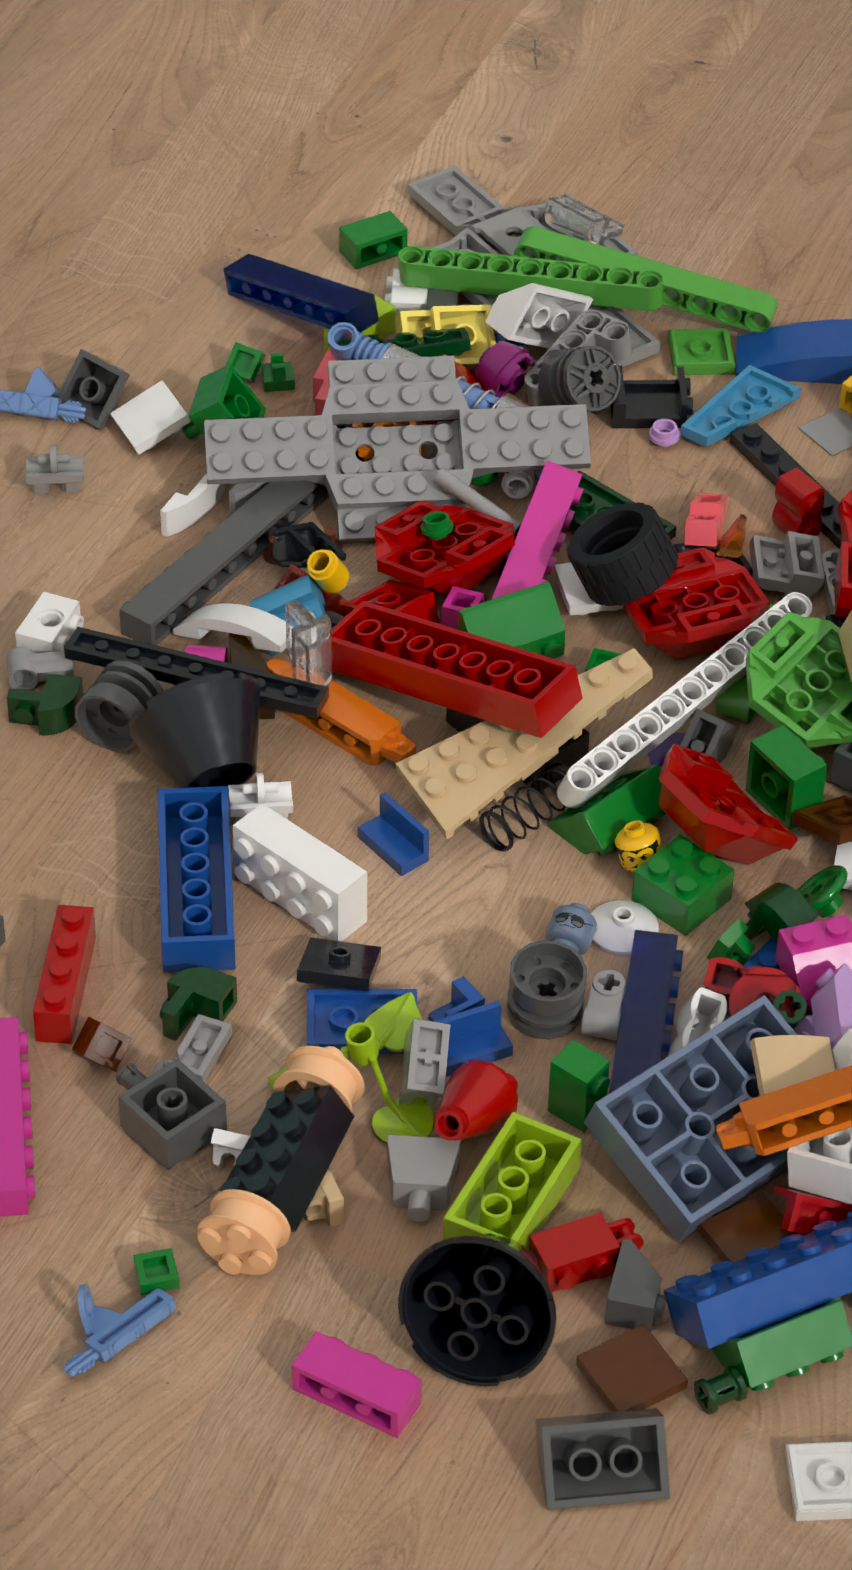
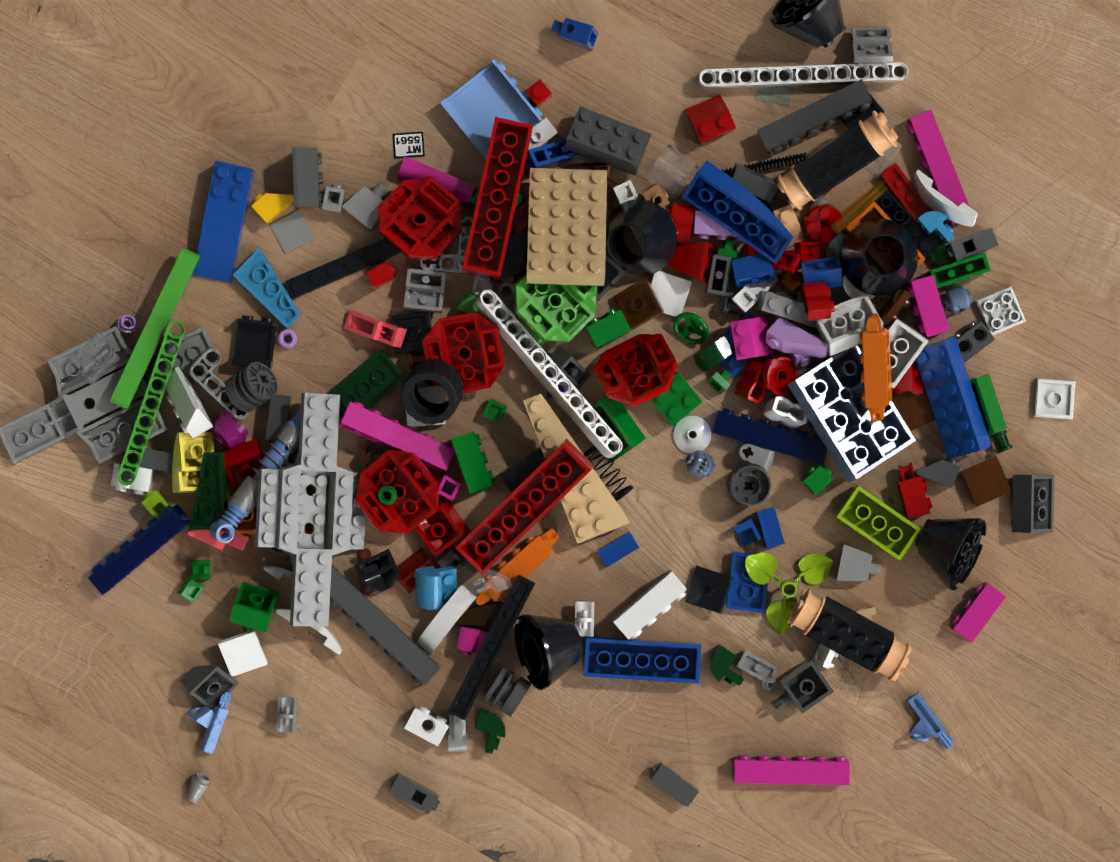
camera: 85 degrees left, 45 degrees up
red brick [33,905,96,1044] -> none
reddish brown panel [72,1017,132,1071] -> none
green plate [133,1248,180,1295] -> none
yellow brick [307,549,349,593] -> none
green brick [339,211,408,269] -> none
light grey hinge [399,1019,450,1106] -> none
light grey piece [433,468,521,534] -> none
red cone [434,1060,518,1141] -> none
yellow head [615,820,663,873] -> none
bright green tile [668,328,735,376] -> none
clear orange slope [716,514,747,558] -> none
tan slope [750,1035,835,1096] -> none
dark green bush [772,990,807,1028] -> none

